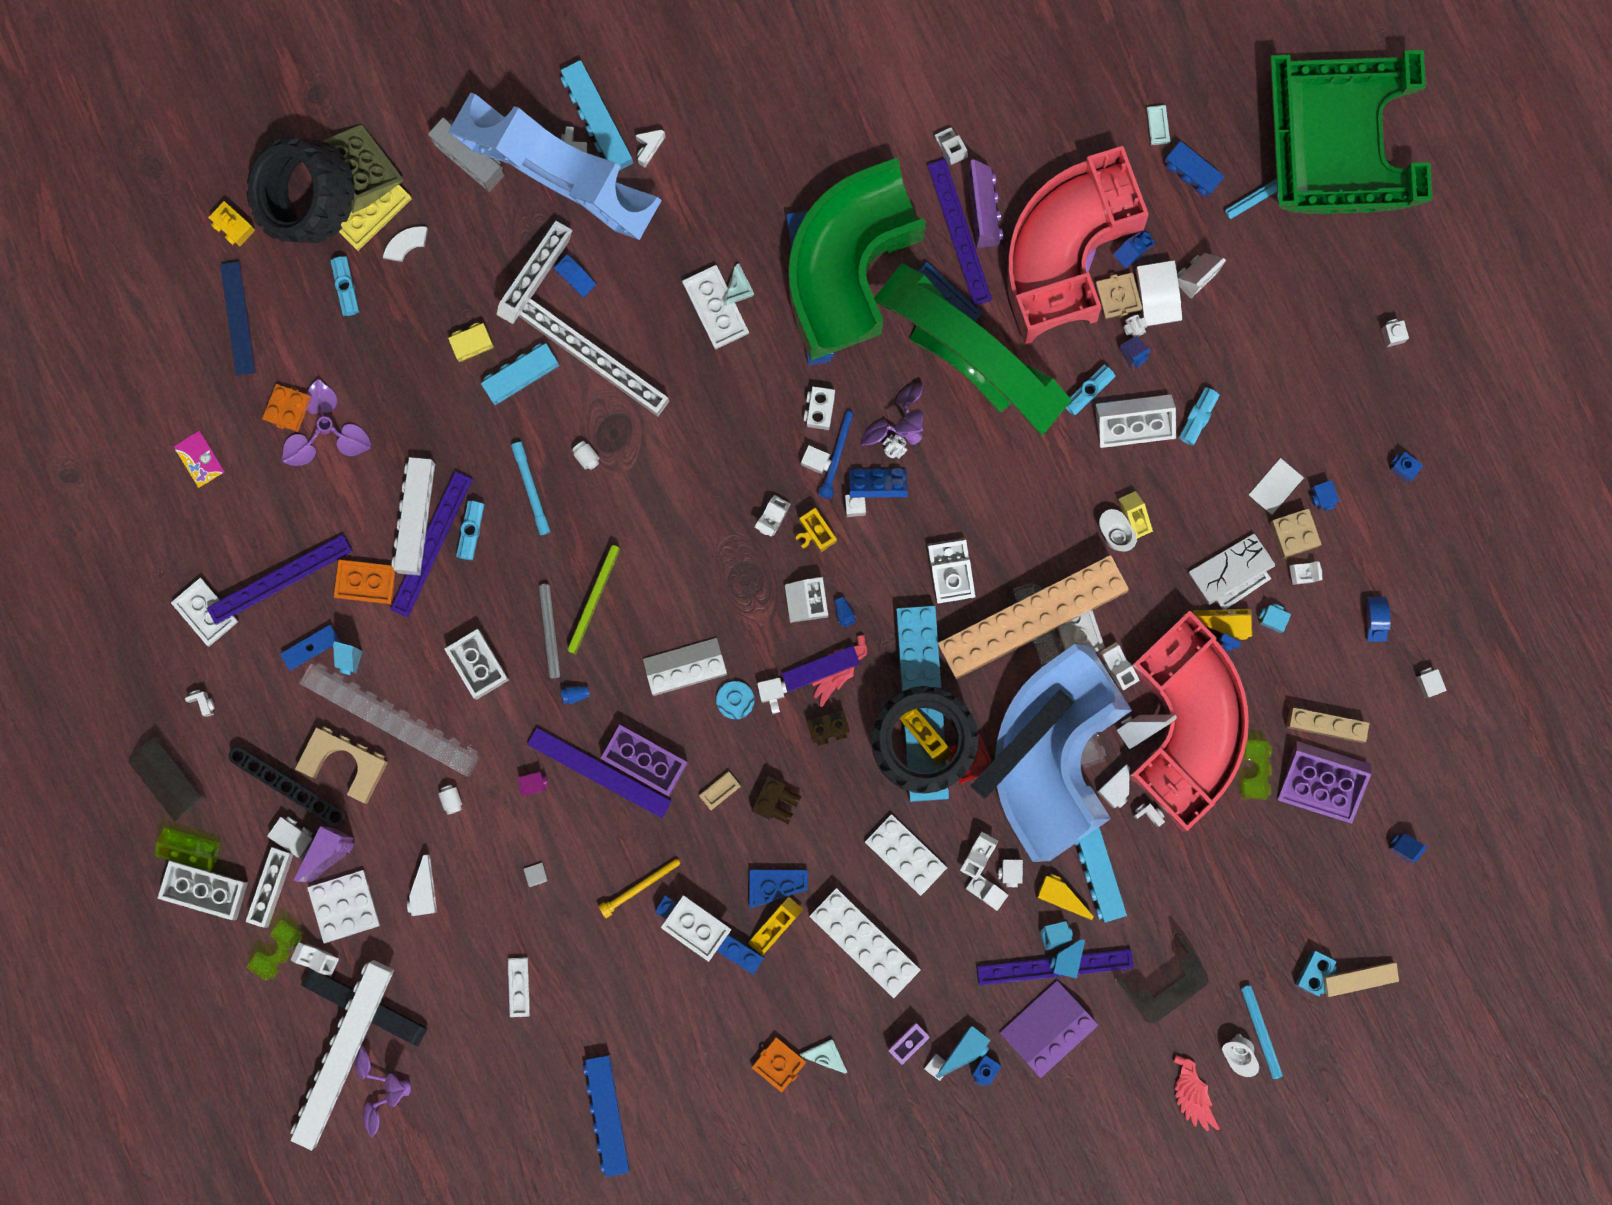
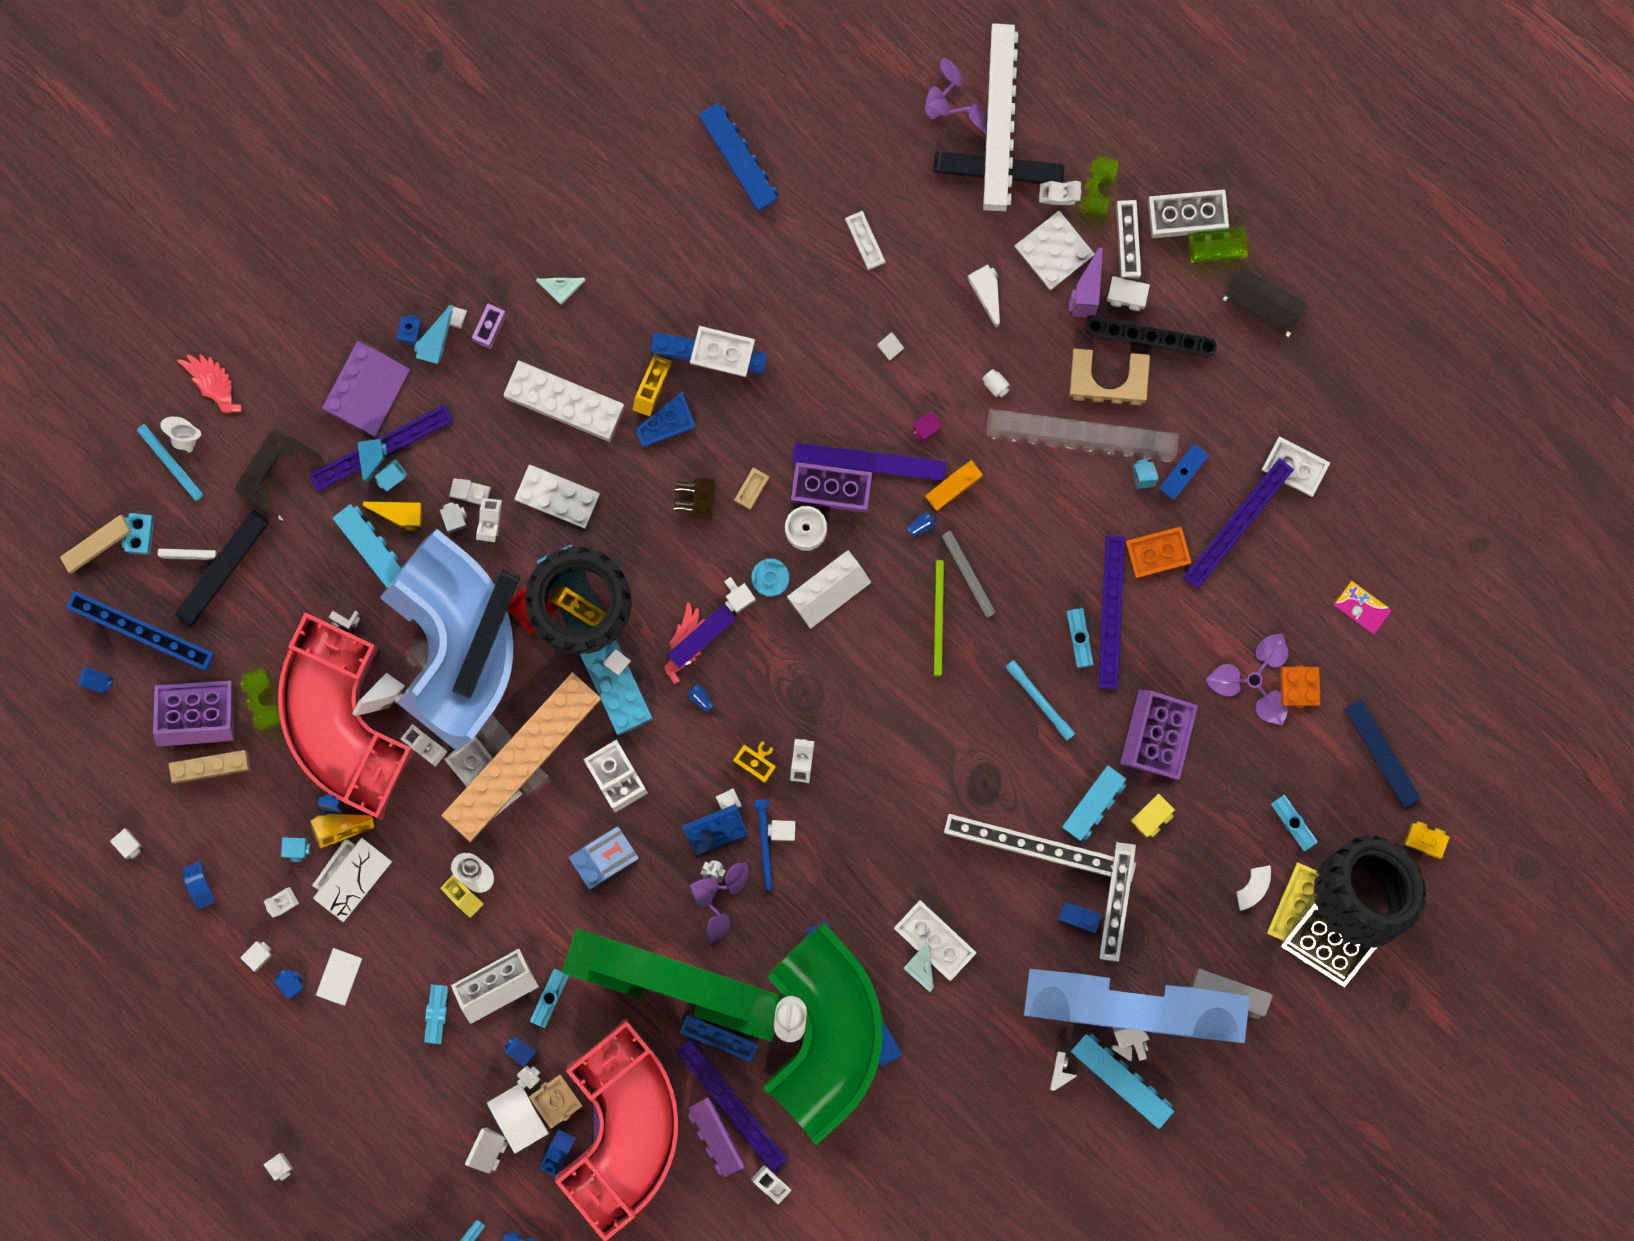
camera: 160 degrees right, 0 degrees up
white bracket [185,690,215,717] -> none
white brick [392,458,435,575] -> none
white brick [445,629,509,700] -> none
white brick [572,441,600,470] -> none
yellow piece [598,859,680,918] -> none
orange plate [752,1037,806,1093] -> none
white slope [785,577,828,623] -> none
white brick [804,387,835,430] -> none
dark brown brick [807,710,850,746] -> none
white slope [1097,765,1130,808] -> none
tan brick [1269,509,1322,559] -> none
blue brick [1390,452,1424,483] -> none
none -> blue brick [66,590,216,672]
none -> white tile [158,549,218,560]
none -> black beam [175,510,270,627]
none -> white brick [241,941,272,972]
none -> medium blue slope [568,827,639,890]
none -> white slope [604,649,631,676]
none -> white piece [774,996,807,1042]
none -> white wheel [785,506,827,551]
none -> light orange slope [925,460,983,511]
none -> white slope [1111,1045,1132,1061]
none -> medium lavender slope [1120,690,1198,780]

